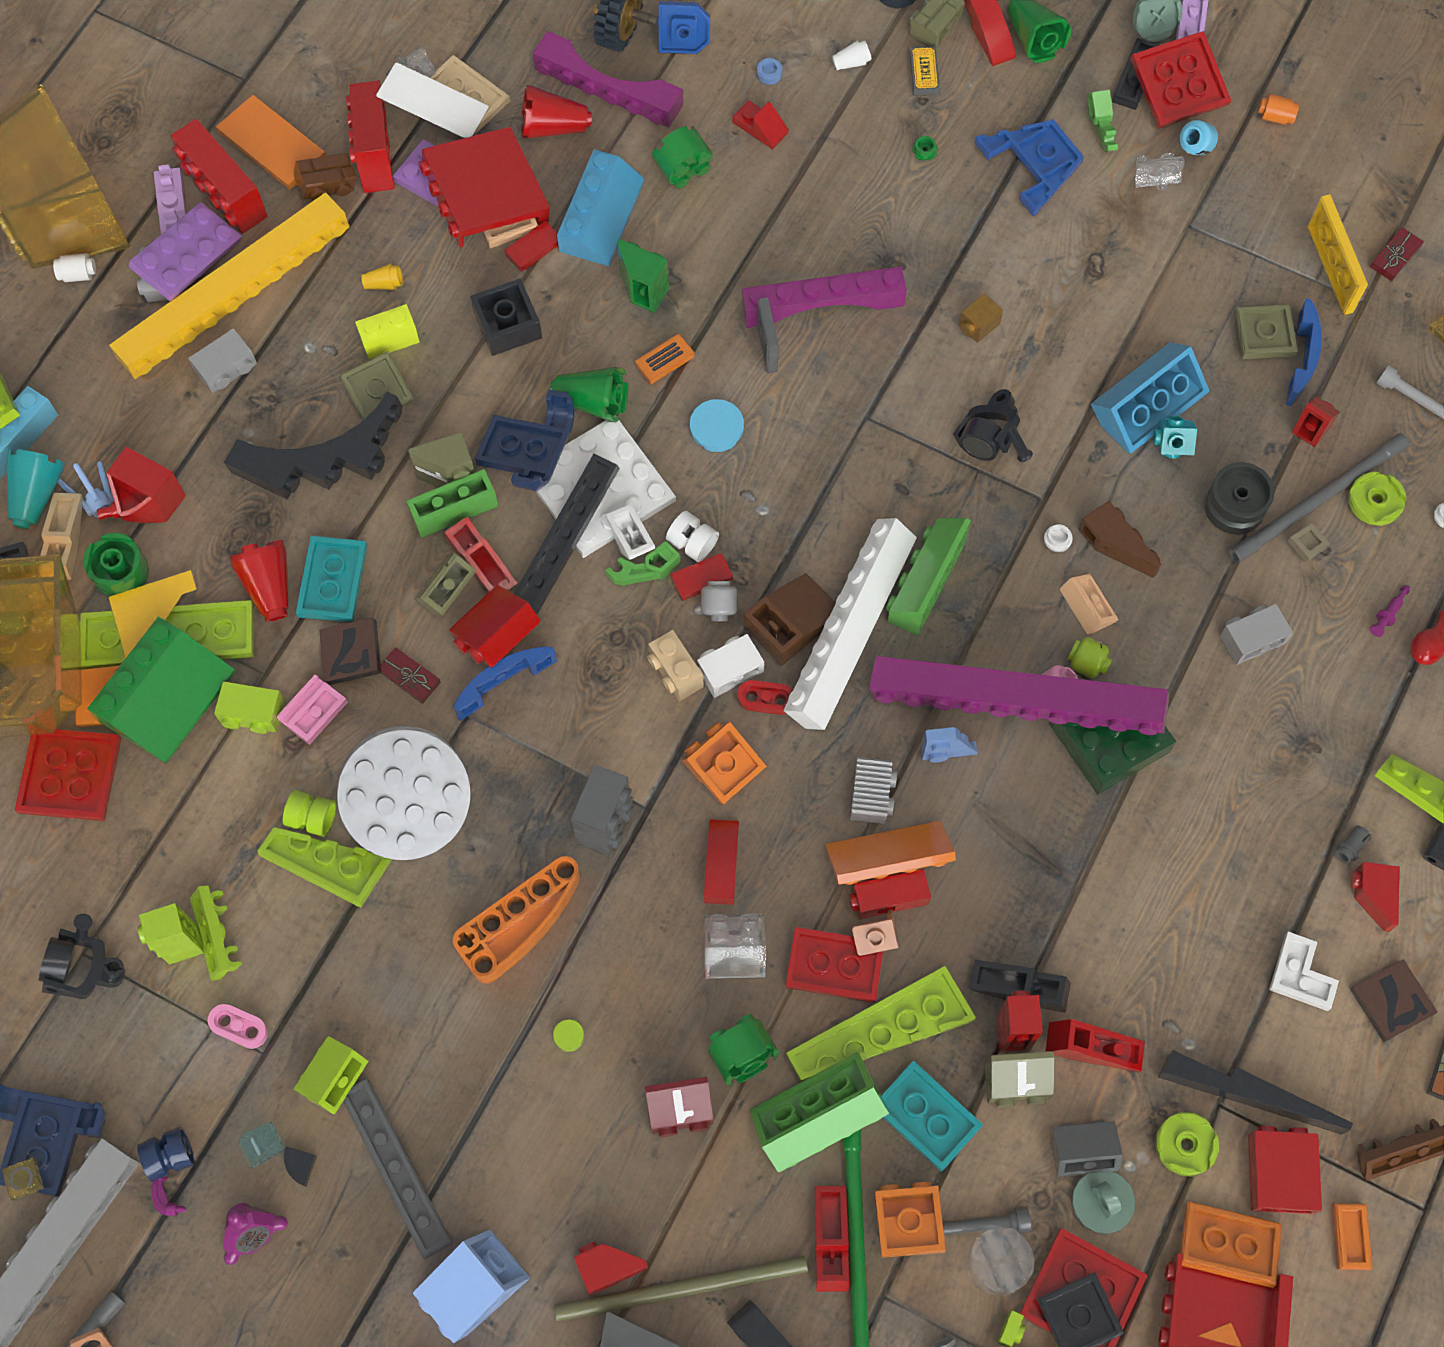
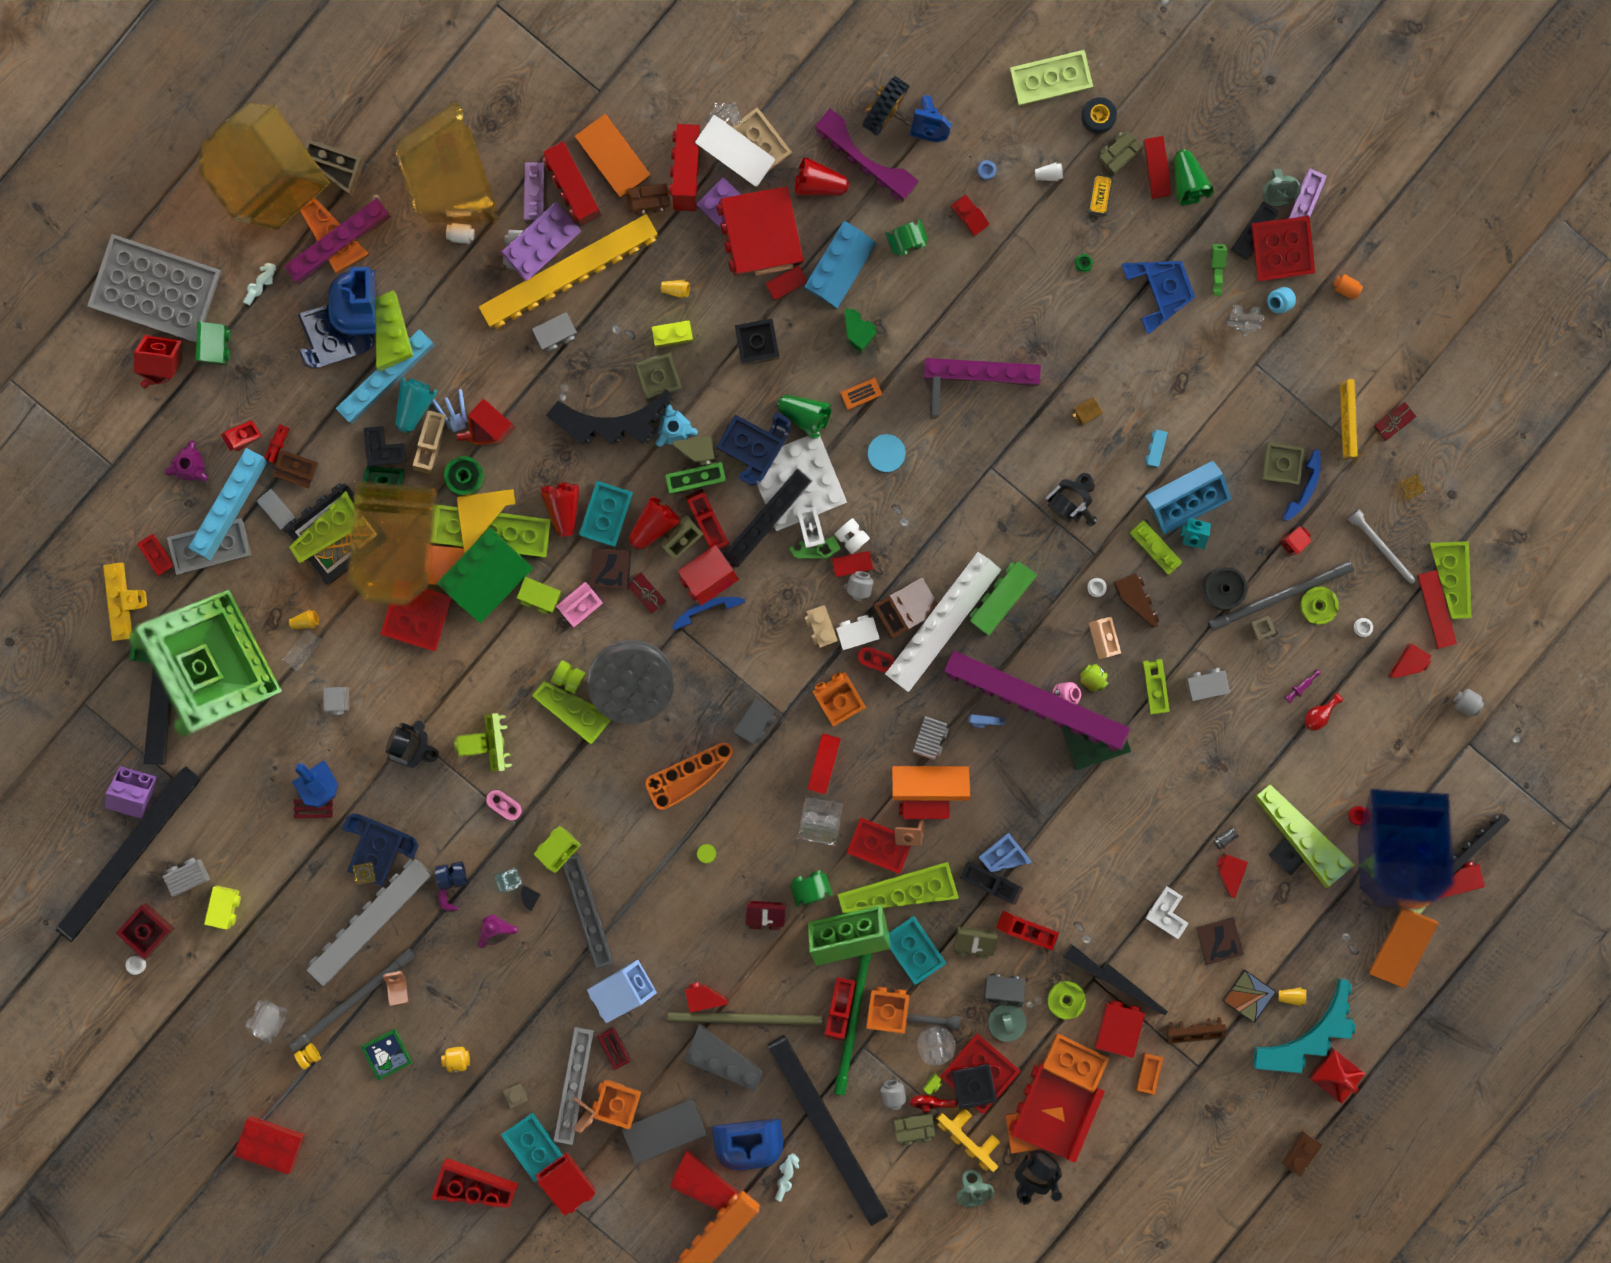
camera: 15 degrees right, 20 degrees up
red brick [996,991,1043,1052] -> none
none -> red cone [629,496,680,550]
none -> medium azure rock [656,405,698,447]
none -> medium blue wing [979,833,1032,872]
none -> lime plate [1129,520,1182,575]
none -> lime plate [1142,658,1170,714]
none -> medium azure piece [1145,429,1168,468]

